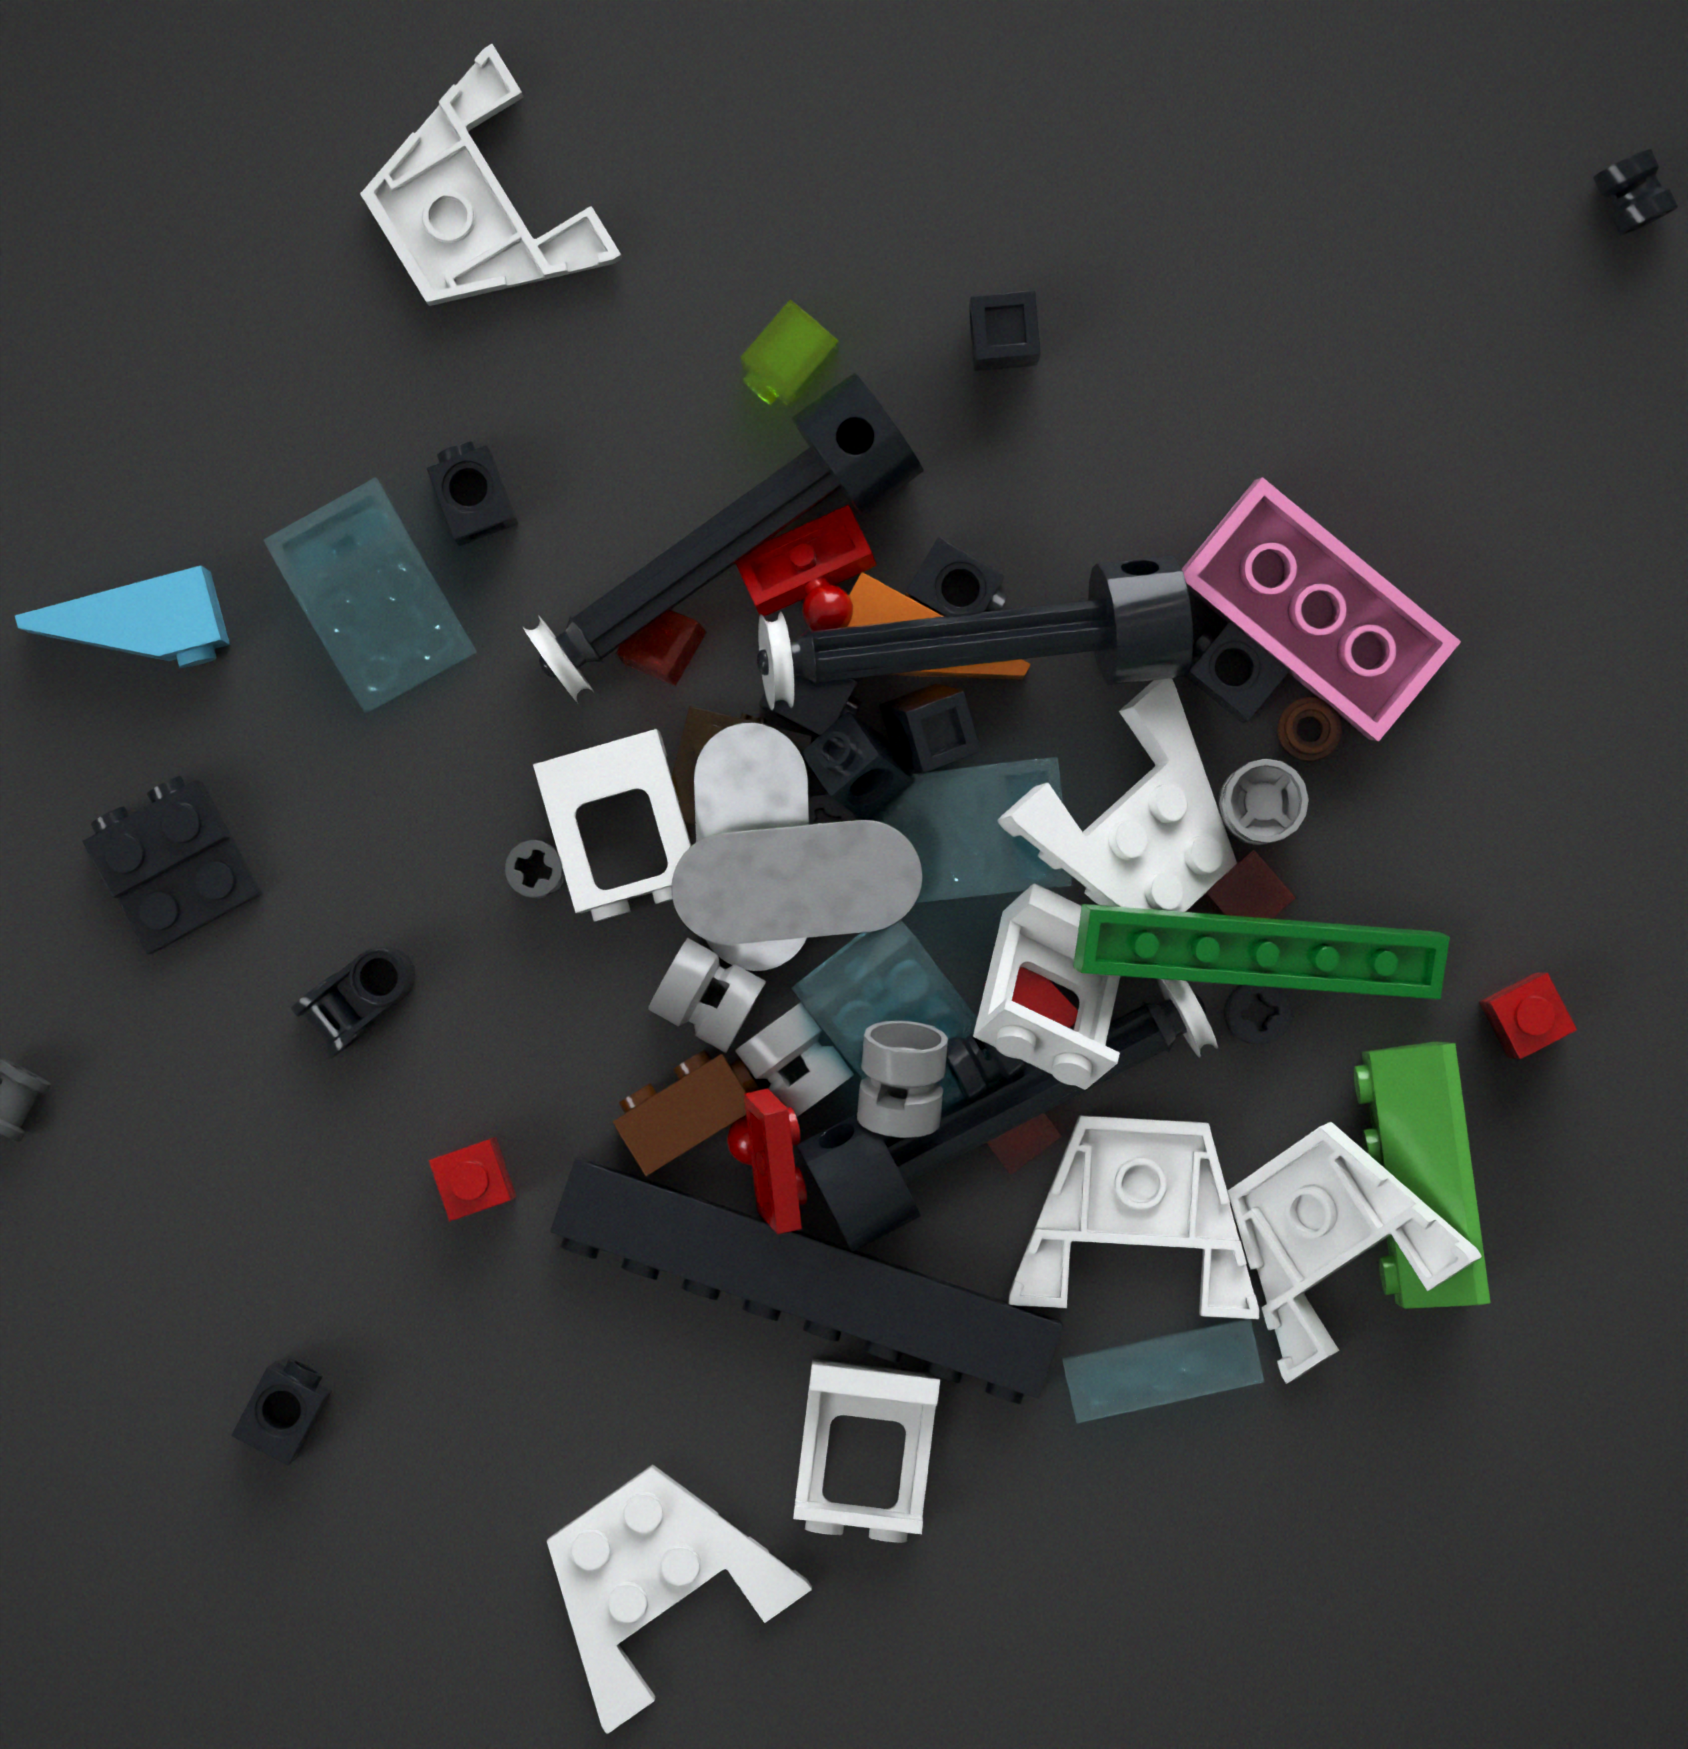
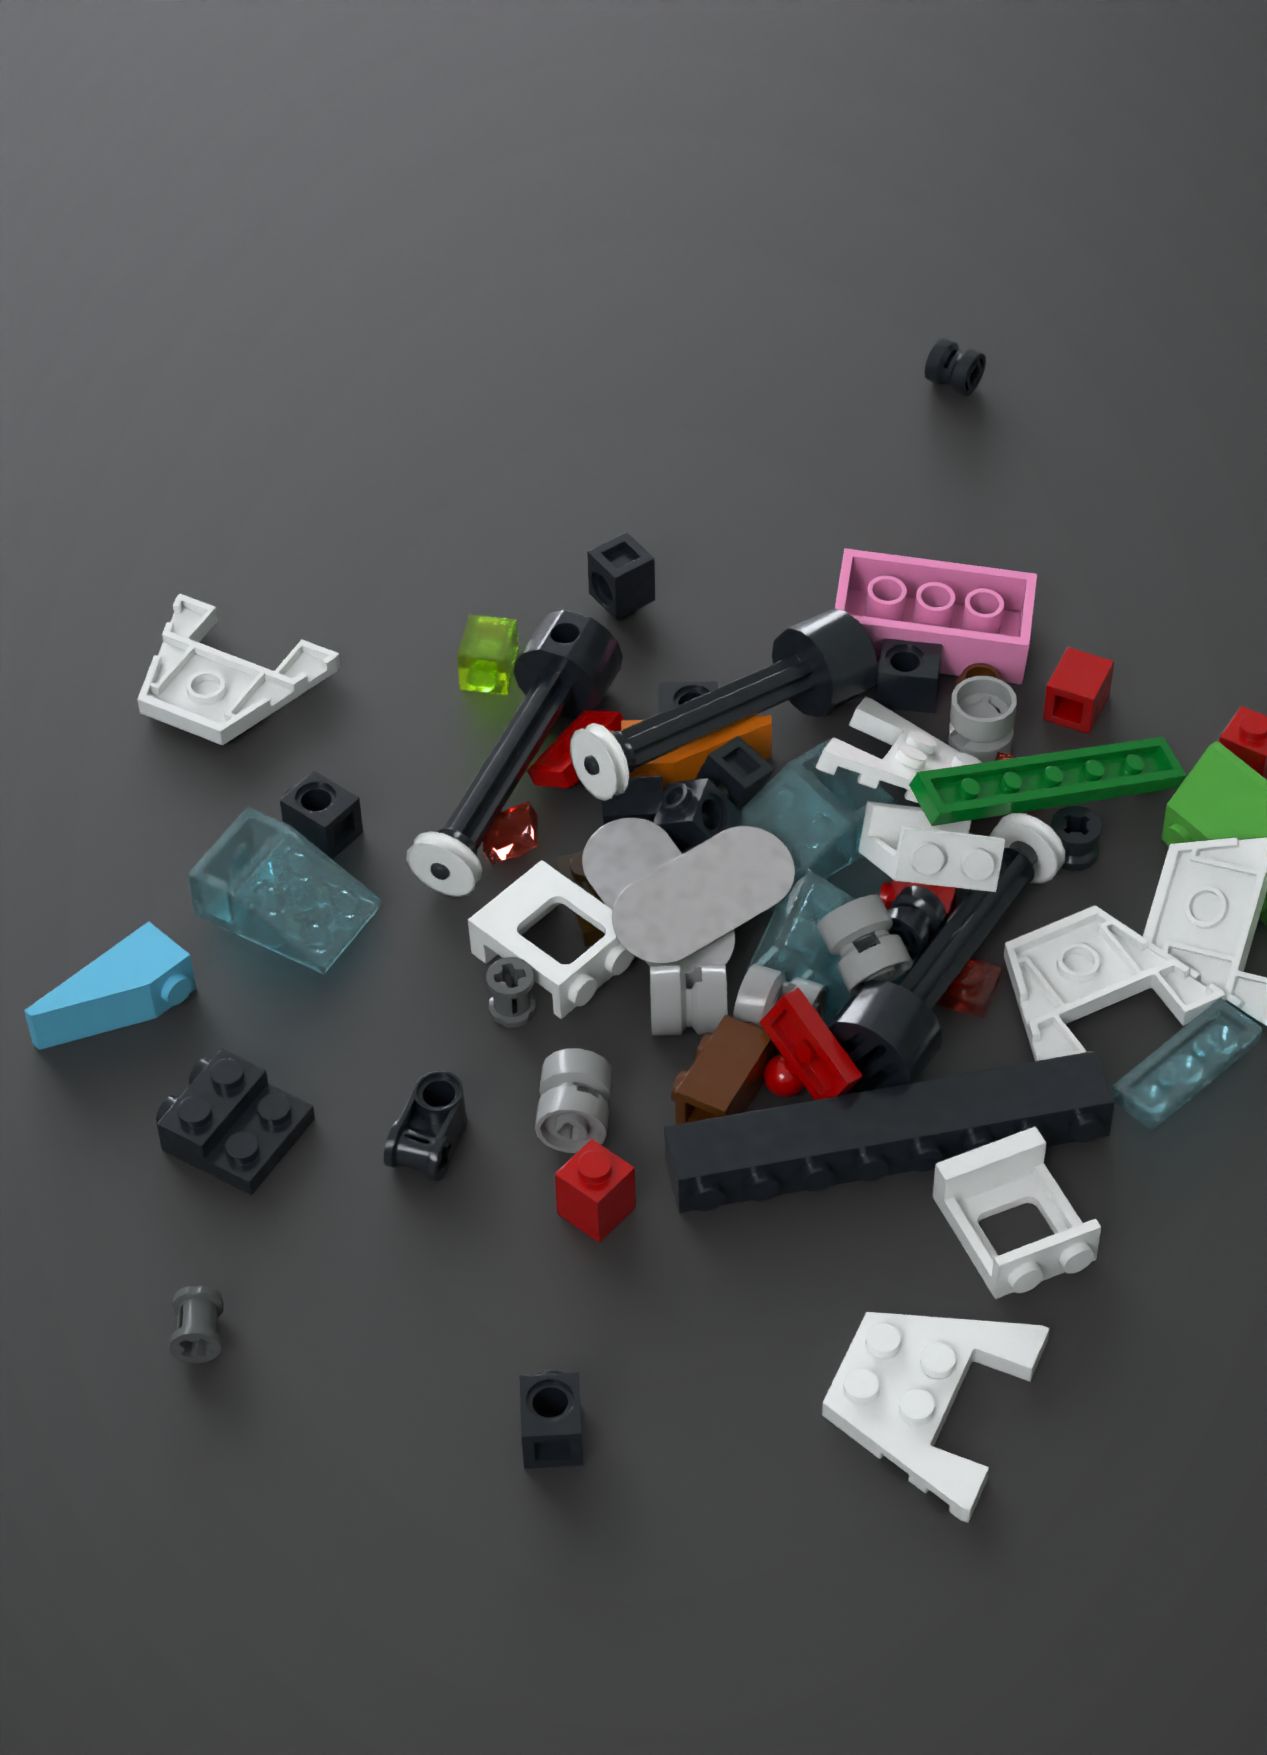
camera: 30 degrees left, 40 degrees down
none -> light grey wheel [535,1048,613,1153]
none -> red brick [1043,647,1114,734]

